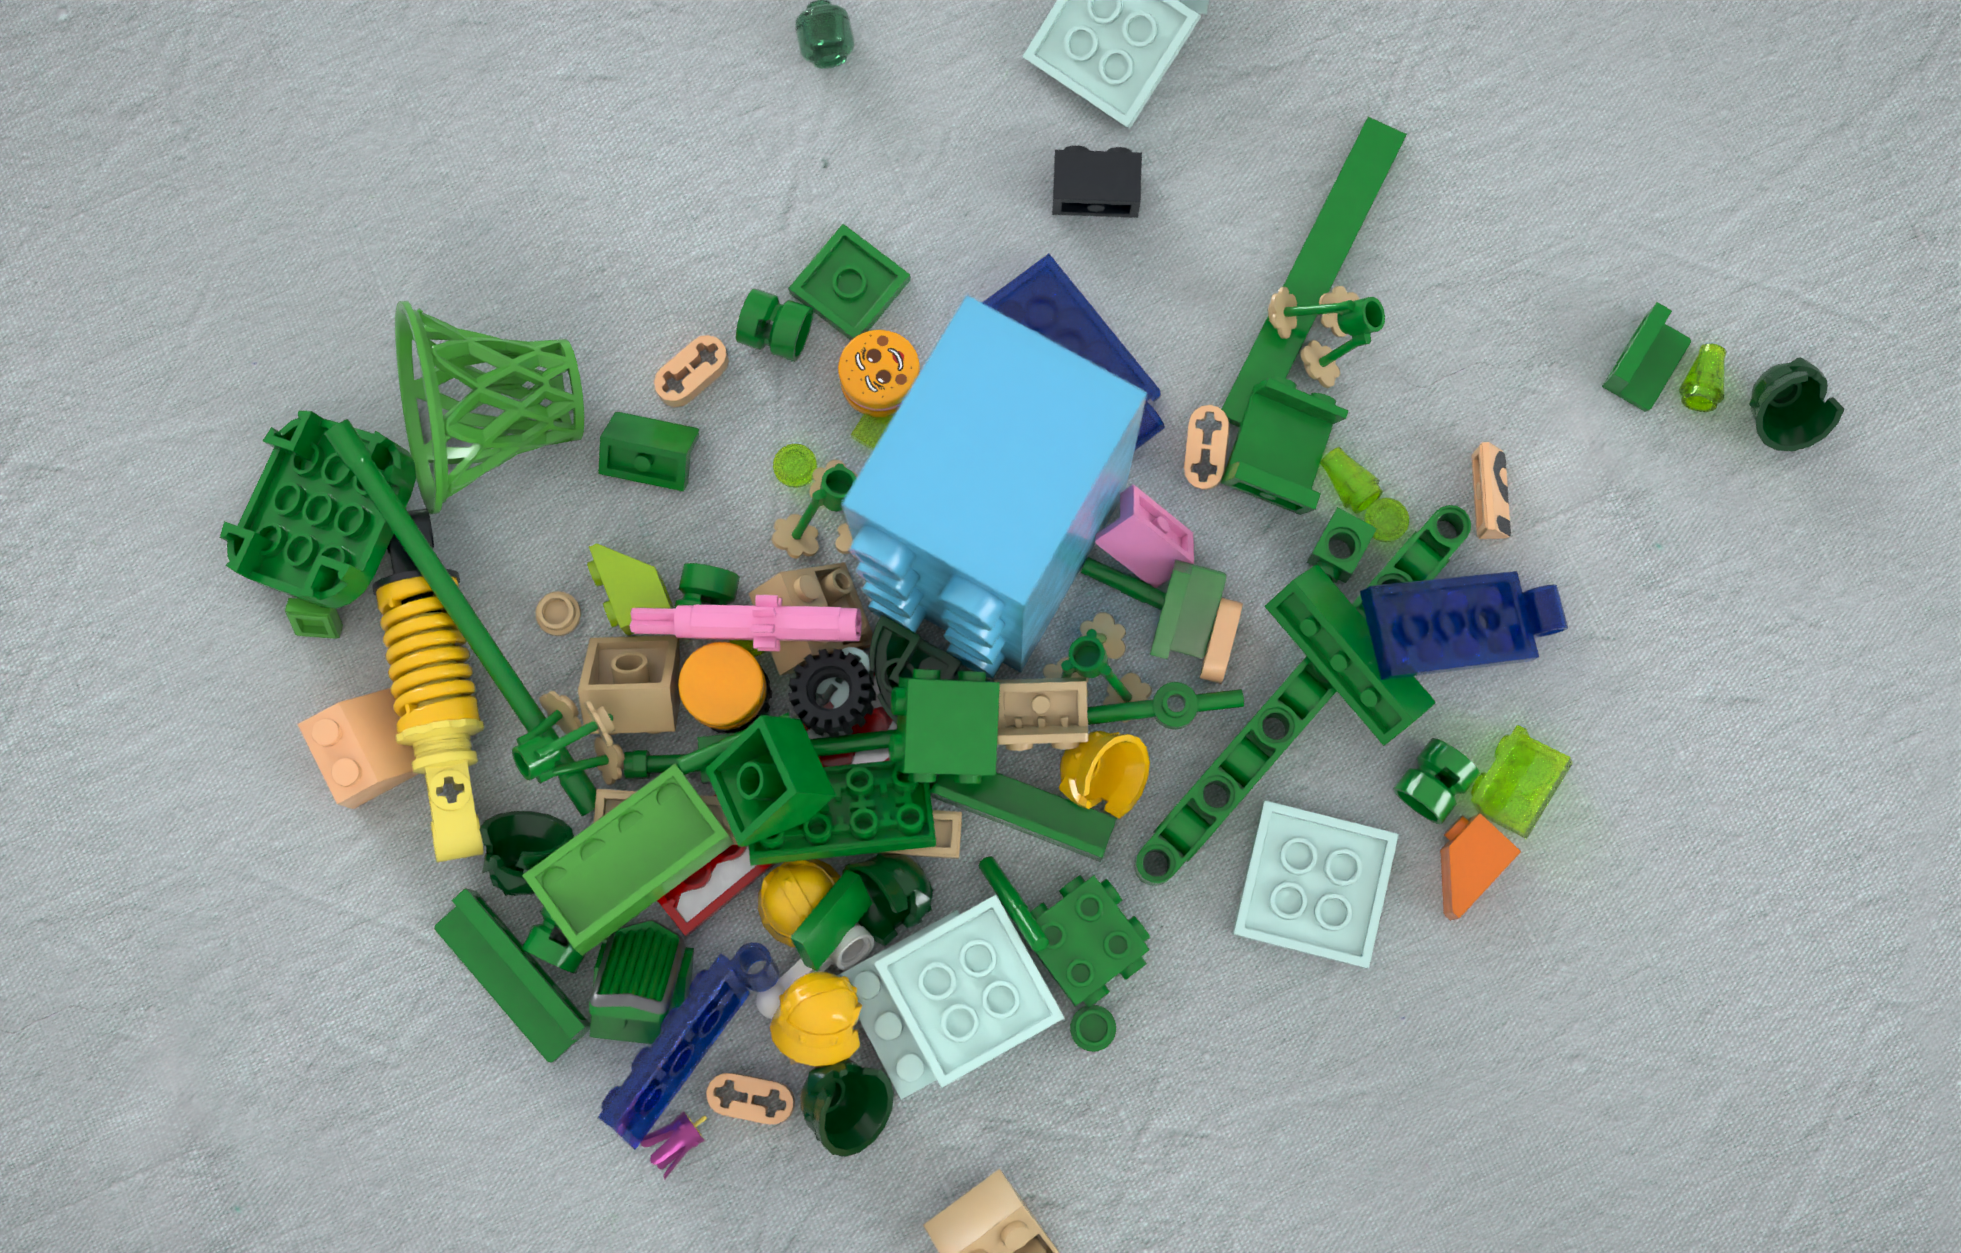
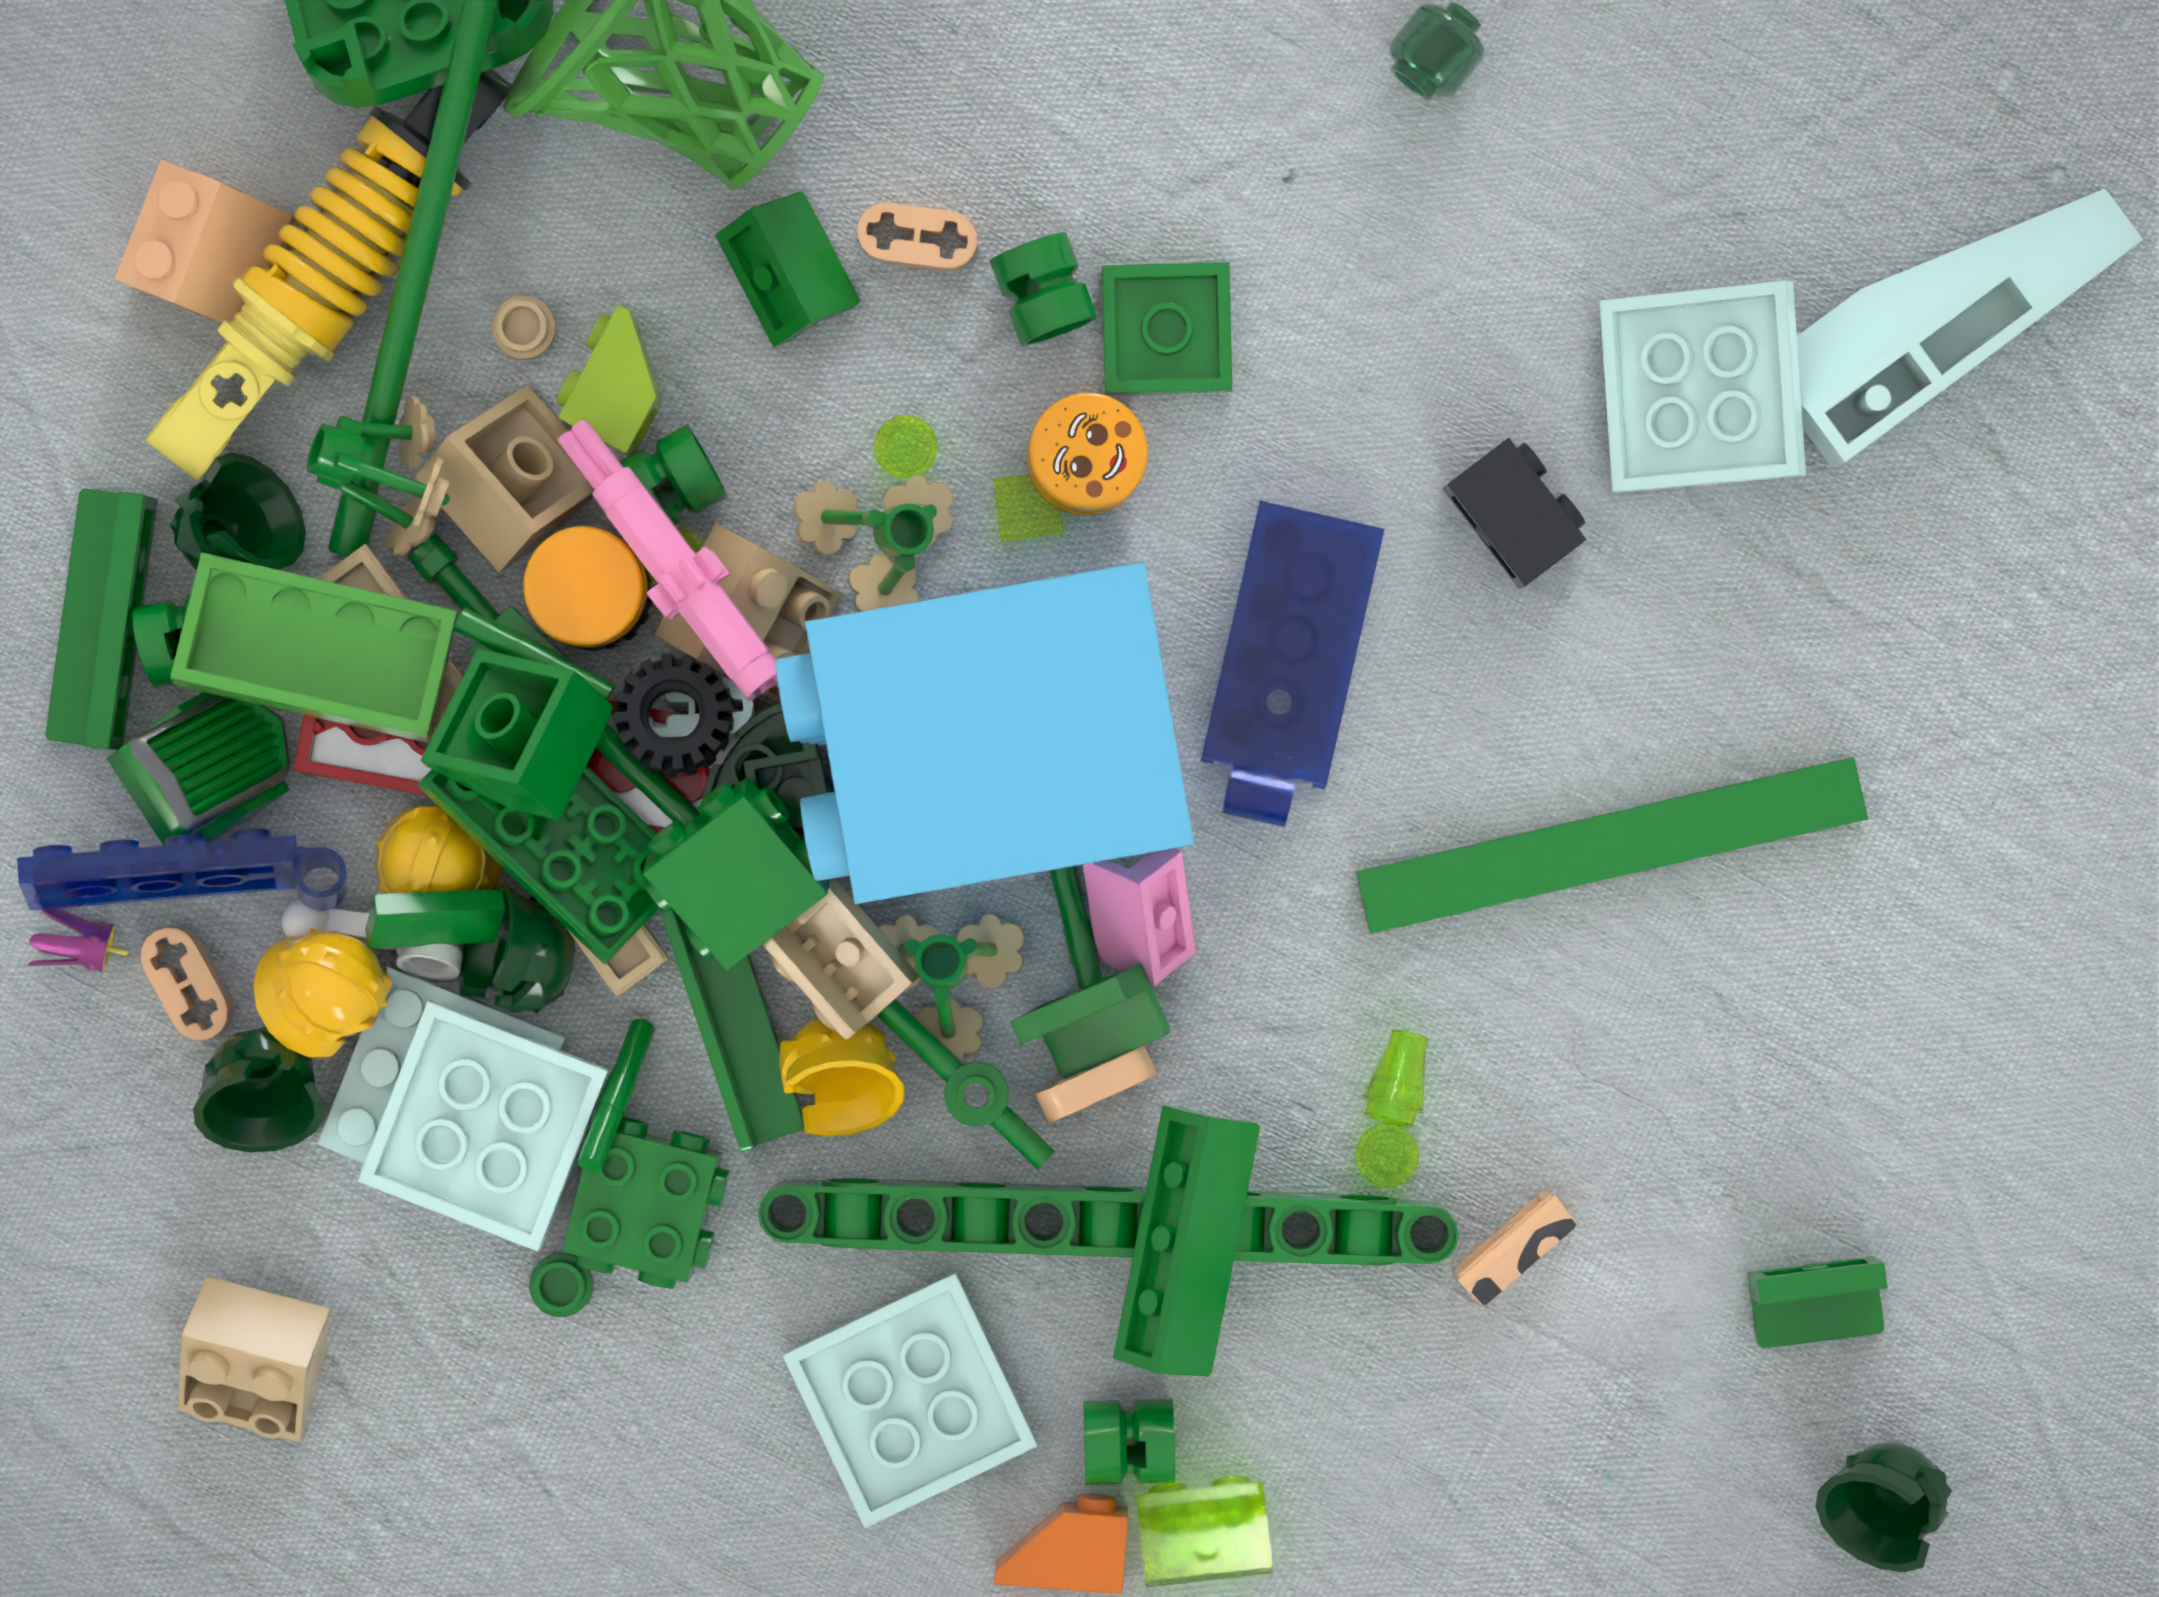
camera: 45 degrees right, 10 degrees up
bright green tile [285,598,343,639] -> none
light nougat beam [1184,405,1230,490] -> none
green panel [1221,376,1349,515] -> none
plant [1268,286,1385,388] -> none
green brick [1307,507,1377,583] -> none
clear blue hinge [1360,571,1568,680] -> none
clear neon green cone [1679,343,1727,412] -> none

